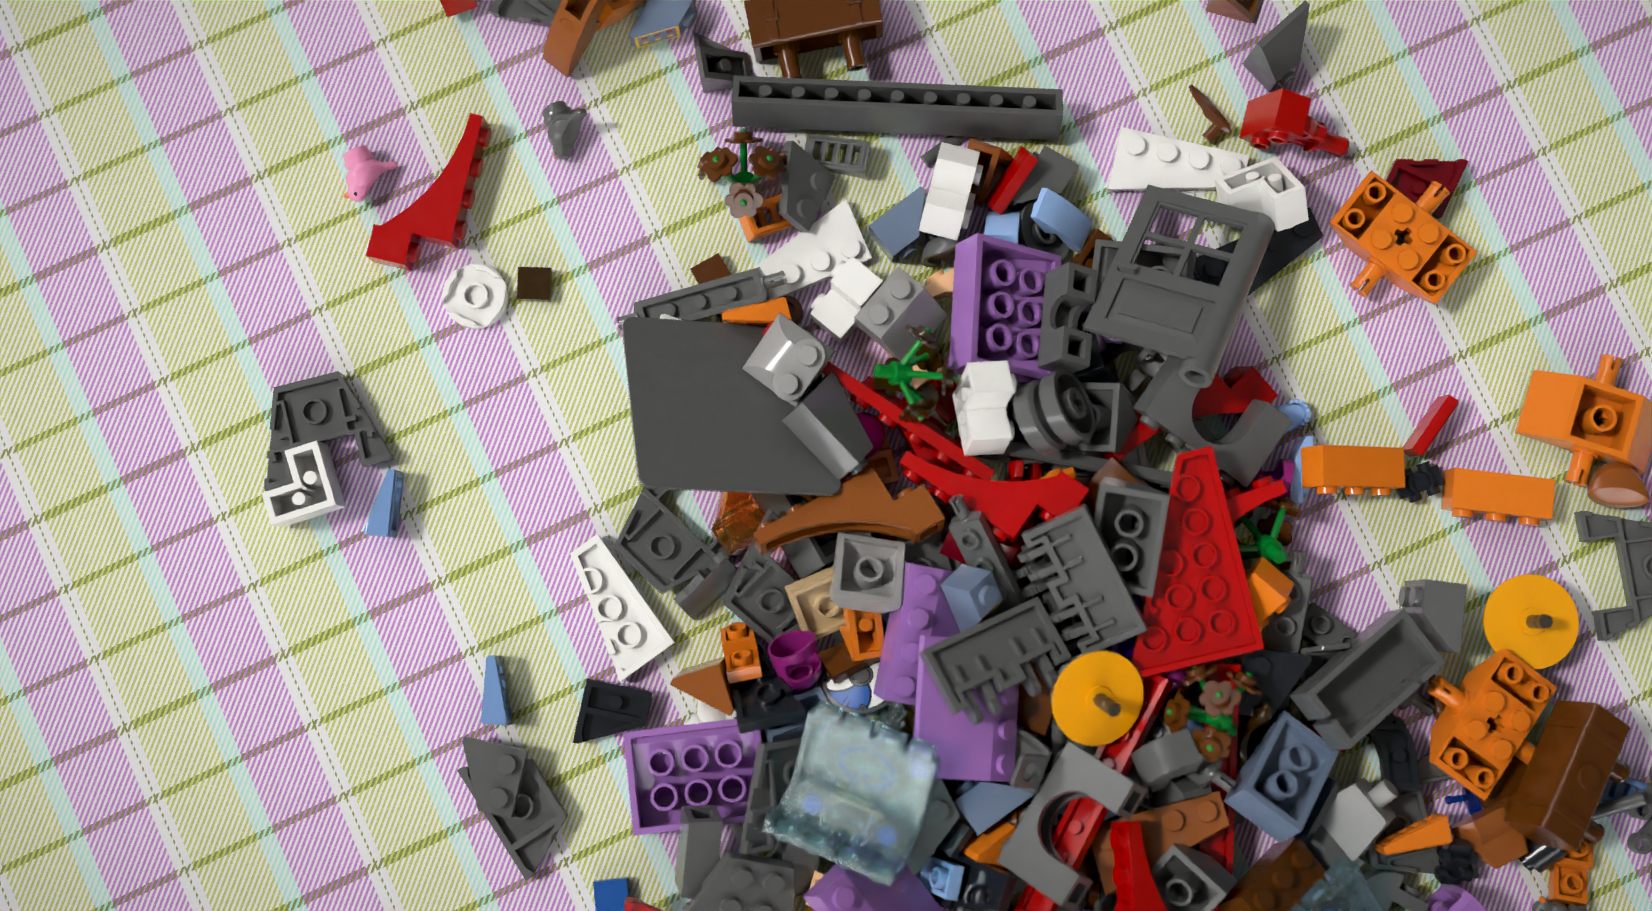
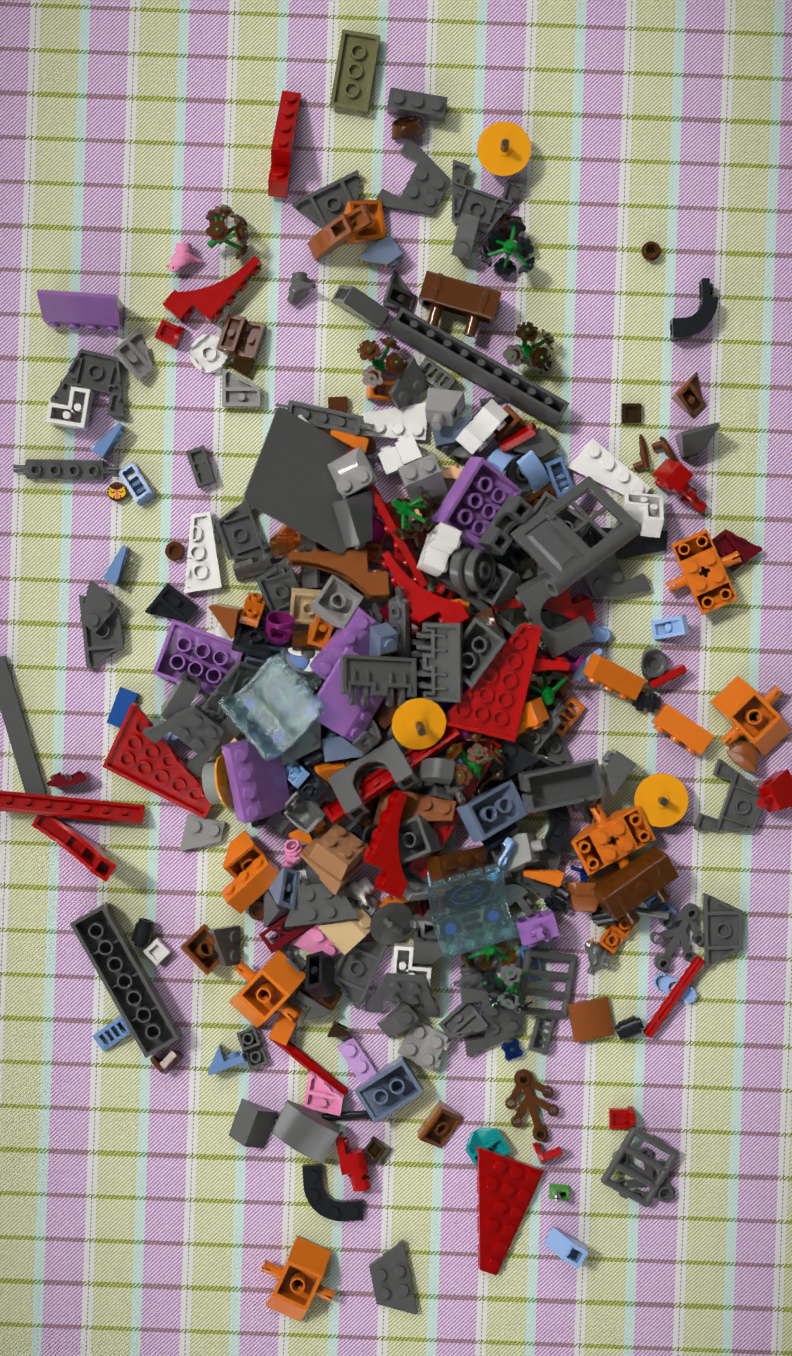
camera: 20 degrees right, 5 degrees up
none -> dark grey plate [13,459,118,480]
none -> medium lavender slope [37,290,125,332]
none -> tile [107,482,128,502]
none -> light grey wing [112,328,154,381]
none -> medium blue slope [118,462,156,506]
none -> red tile [155,319,185,349]
none -> reddish brown tile [165,541,185,561]
none -> dark grey plate [186,445,217,488]
none -> reddish brown plant [205,204,249,260]
none -> reddish brown slope [216,314,267,362]
none -> light grey wing [222,369,261,407]
none -> dark grey slope [331,285,390,328]
none -> light grey torso [425,387,466,430]
none -> light blue piece [486,837,516,881]
none -> dark brown plant [503,321,555,374]
none -> medium blue slope [543,455,574,499]
none -> orange slope [555,695,586,737]
none -> dark grey wing [583,522,651,597]
none -> dark brown tile [621,403,641,423]
none -> dark grey piece [641,646,668,680]
none -> reddish brown bar [651,436,678,462]
none -> light blue slope [651,614,689,640]

